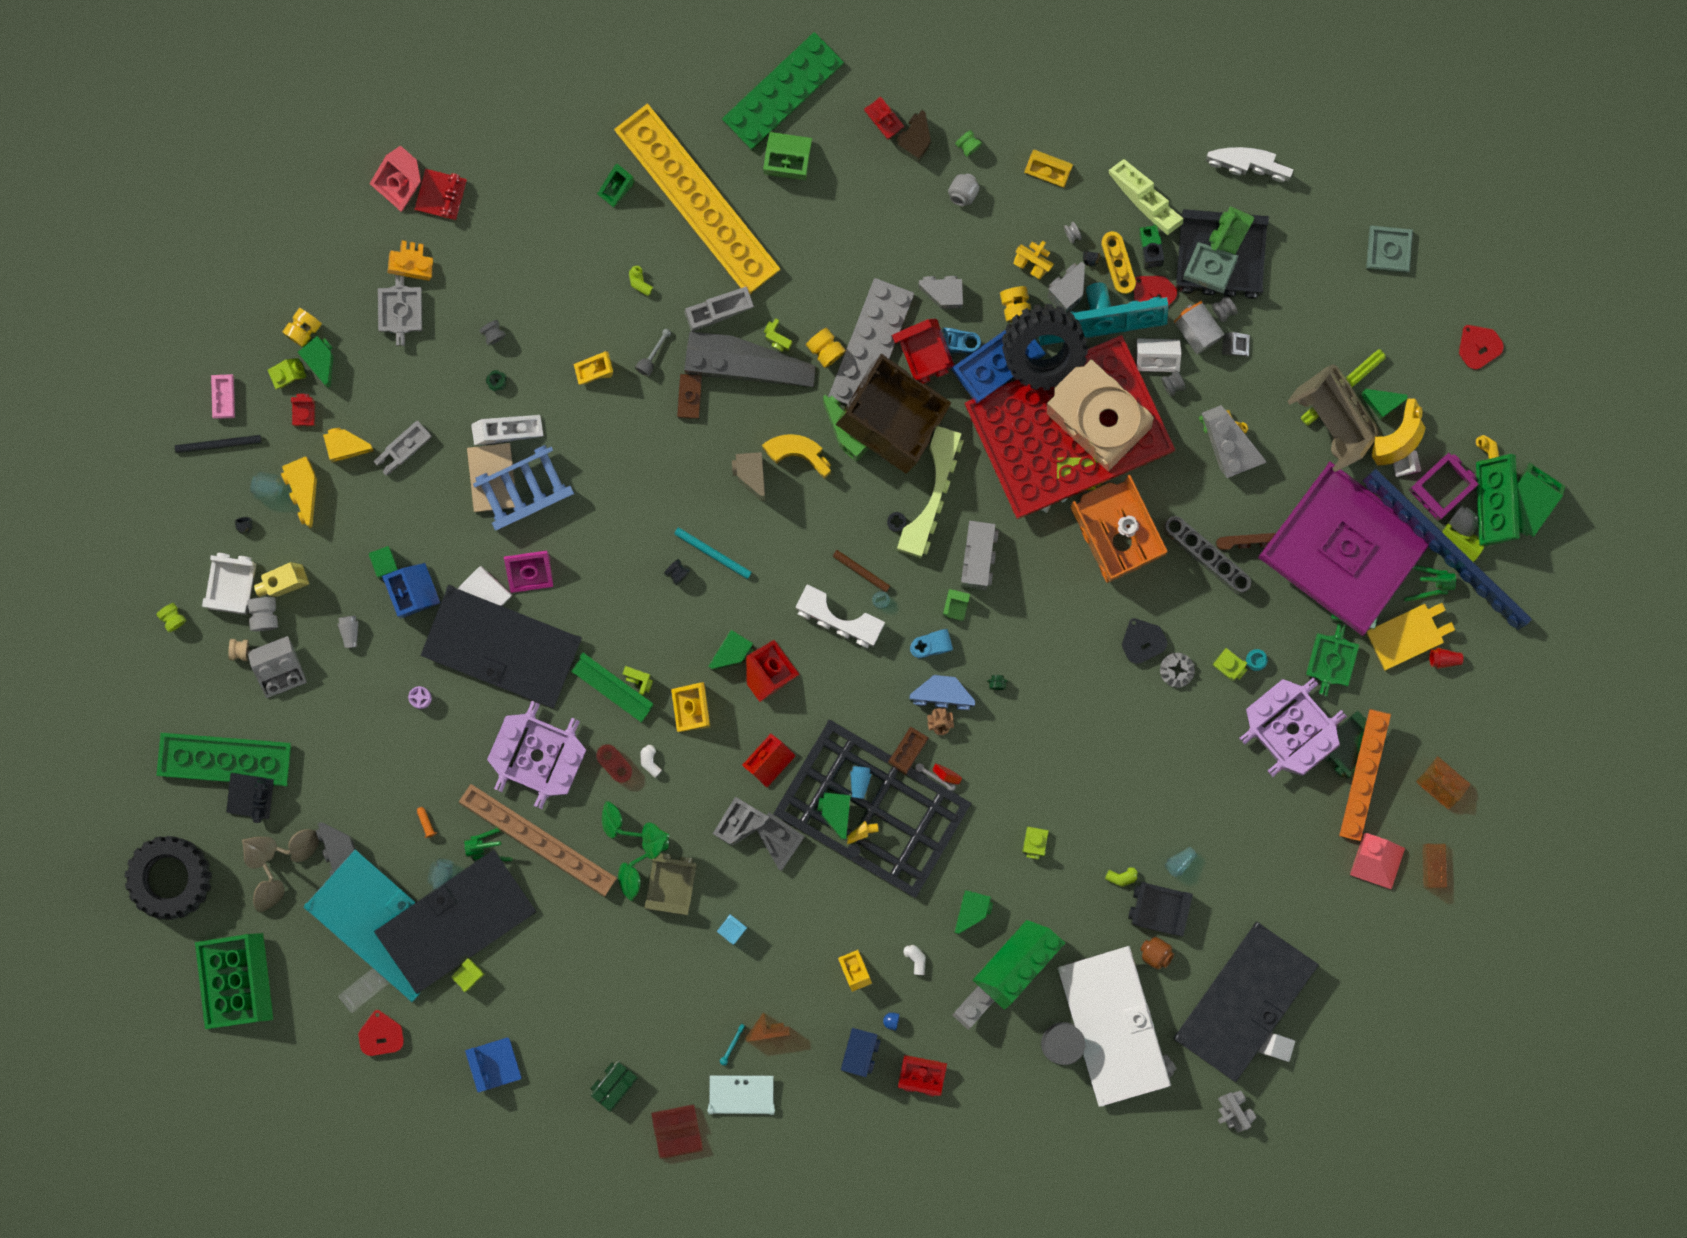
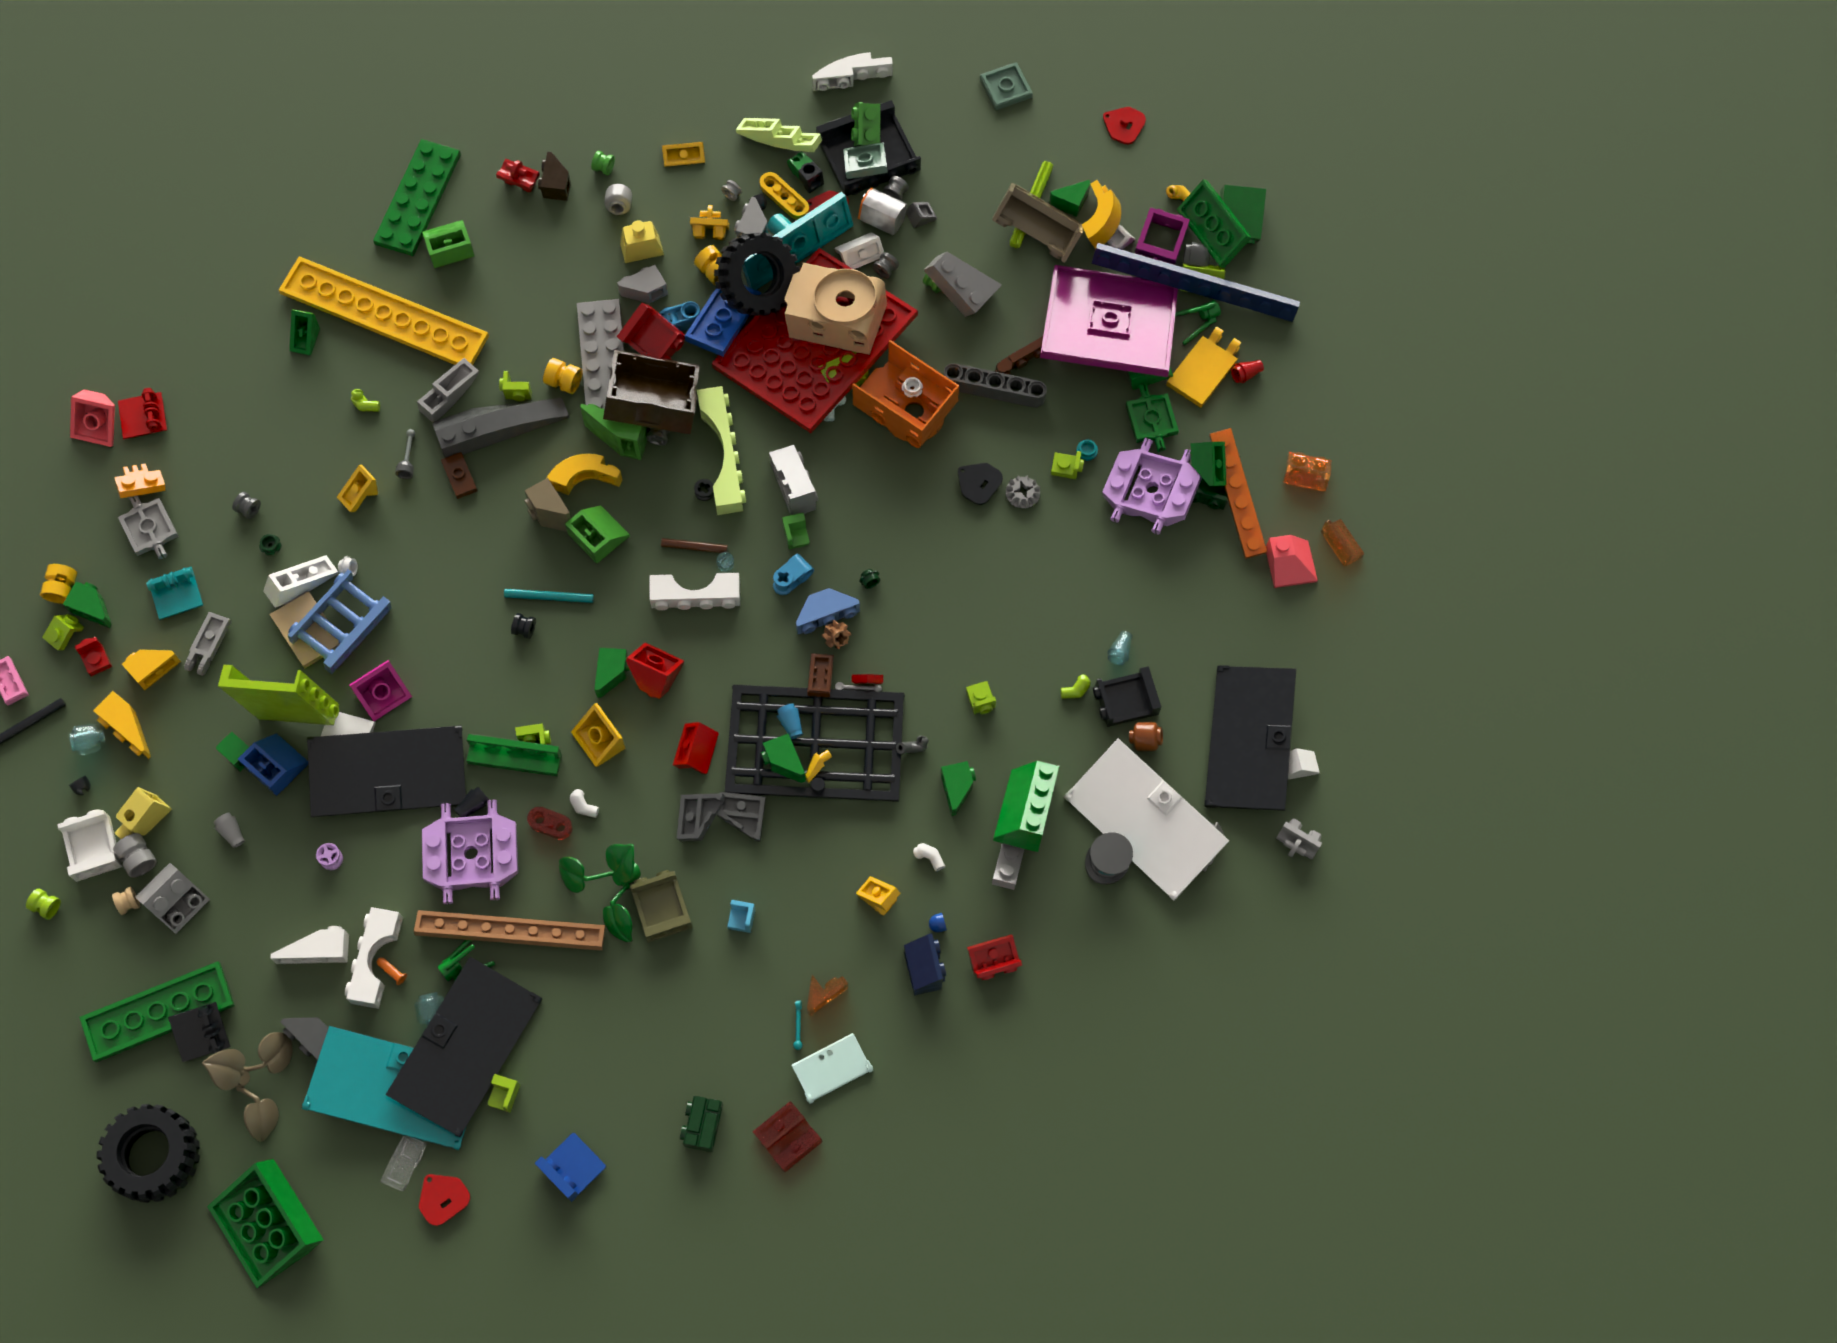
camera: 30 degrees left, 15 degrees down
none -> teal hinge [146,566,203,620]
none -> lime panel [218,665,339,726]
none -> white slope [270,926,349,964]
none -> white plate [338,556,358,576]
none -> white arch [345,907,403,1009]
none -> black cone [454,787,489,817]
none -> bright green slope [565,505,630,564]
none -> light yellow torso [620,220,664,263]
none -> dark grey arm [896,735,929,754]
none -> green slope [1190,442,1227,486]

